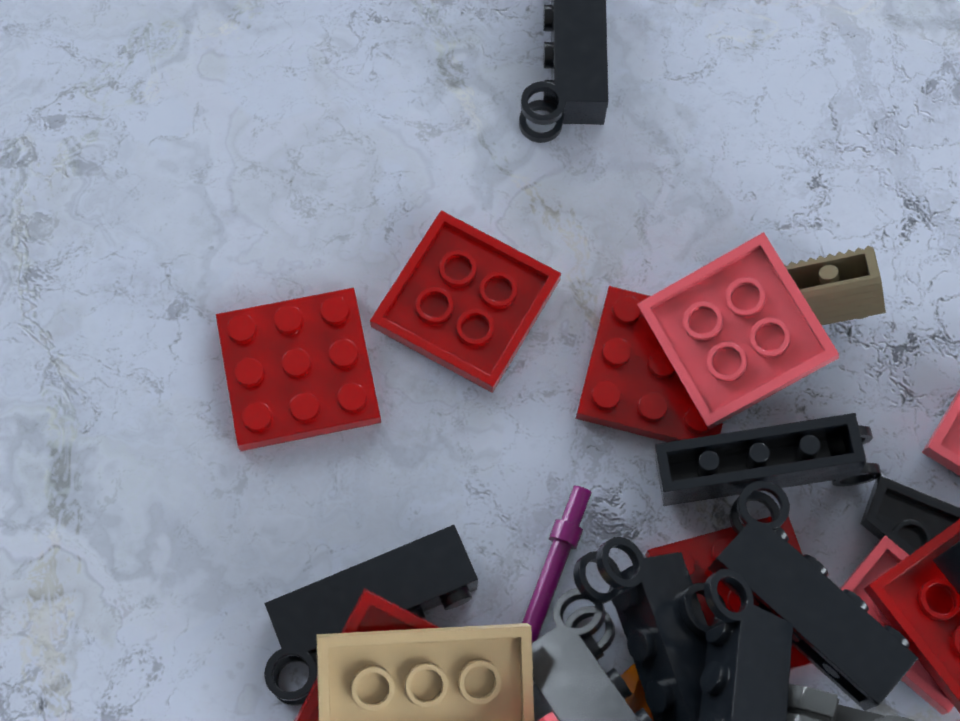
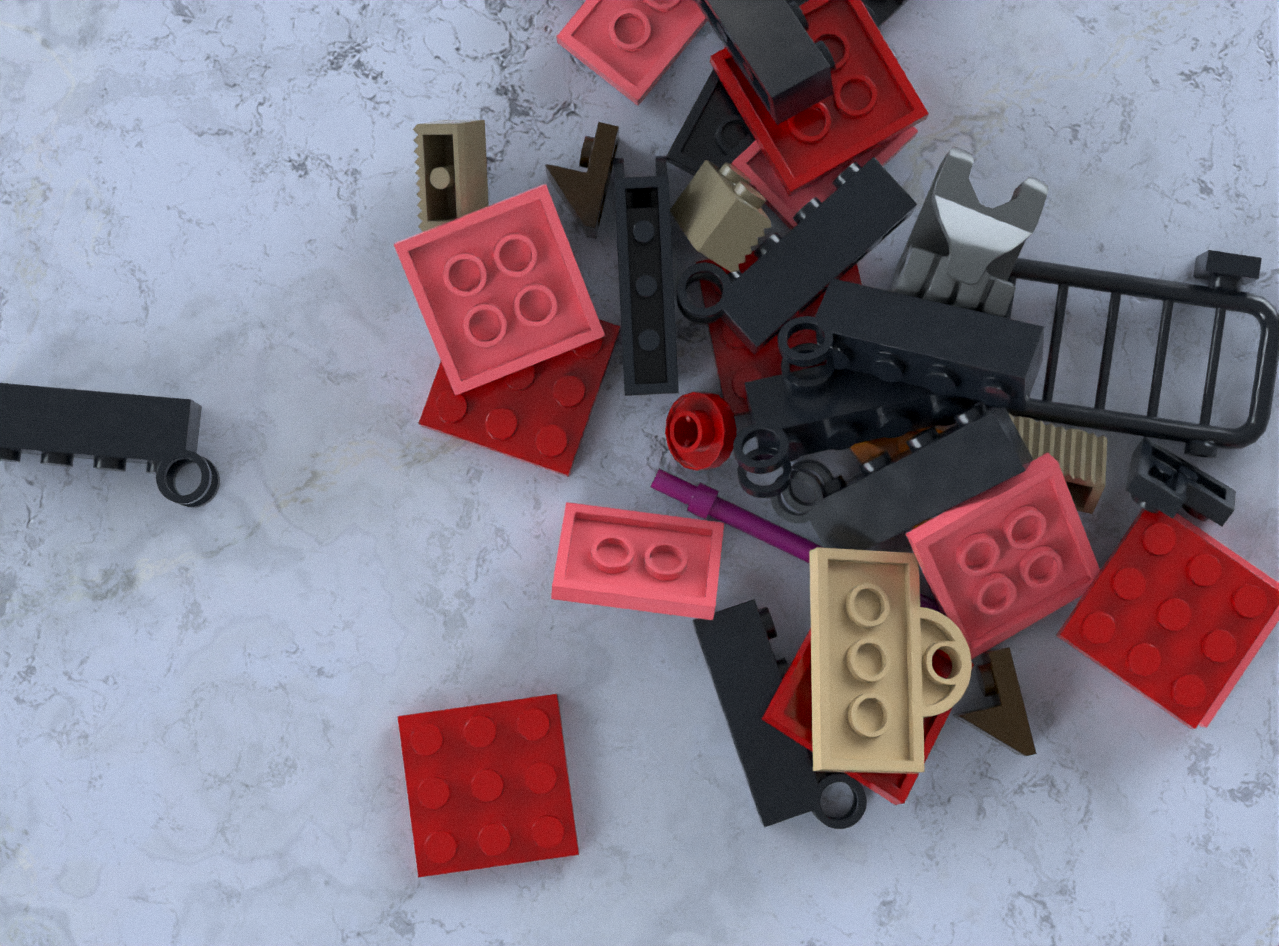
camera: 80 degrees left, 15 degrees up
red plate [370,210,561,393] -> none
none -> dark brown slope [545,122,620,239]
none -> coral plate [551,502,724,620]
none -> red plate [665,391,737,471]
none -> dark tan brick [670,160,771,272]

